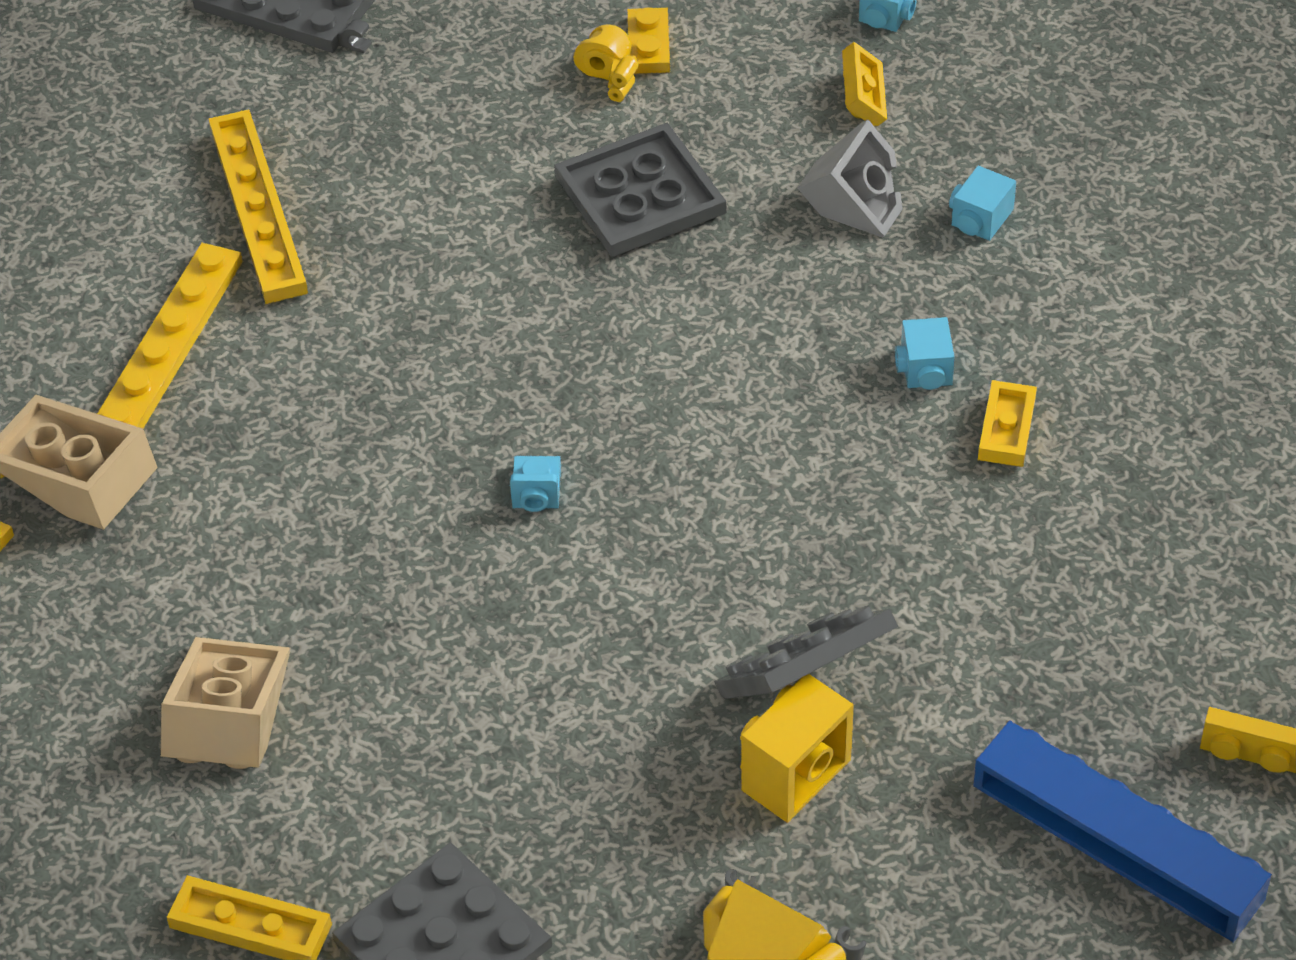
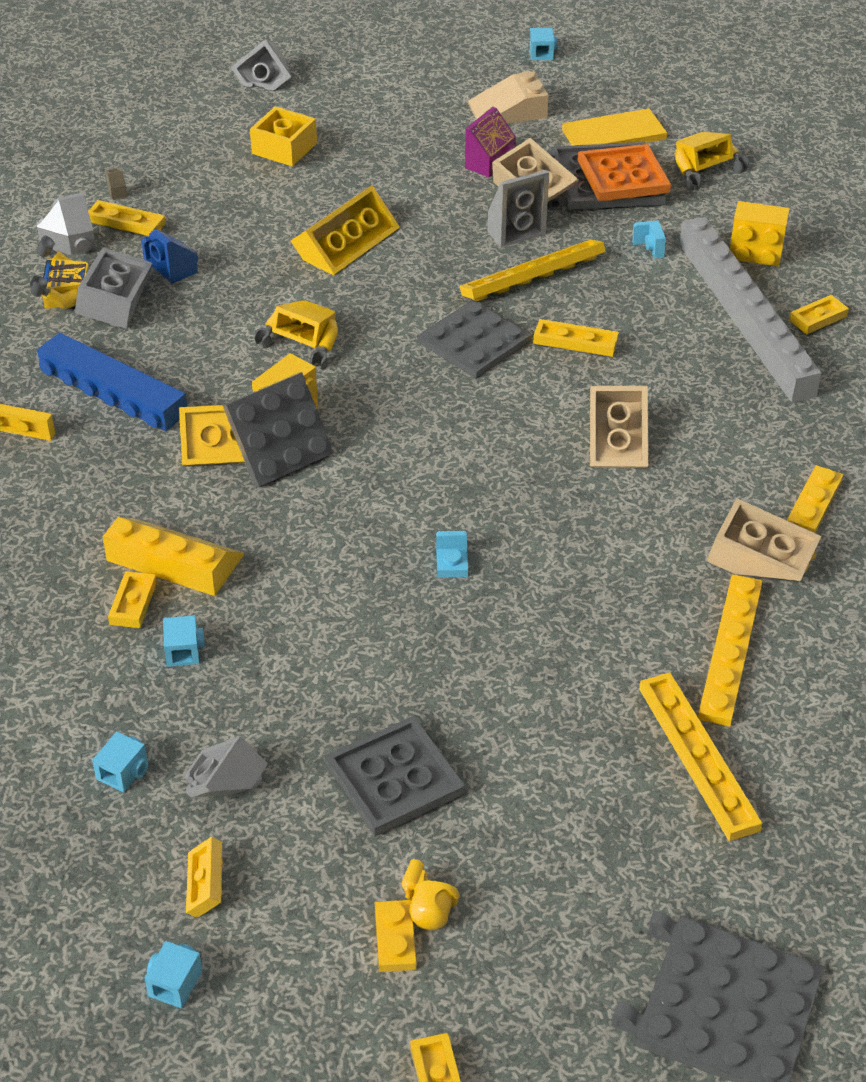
camera: 175 degrees right, 5 degrees down
none -> yellow slope [102,517,244,596]
none -> yellow plate [179,405,245,466]

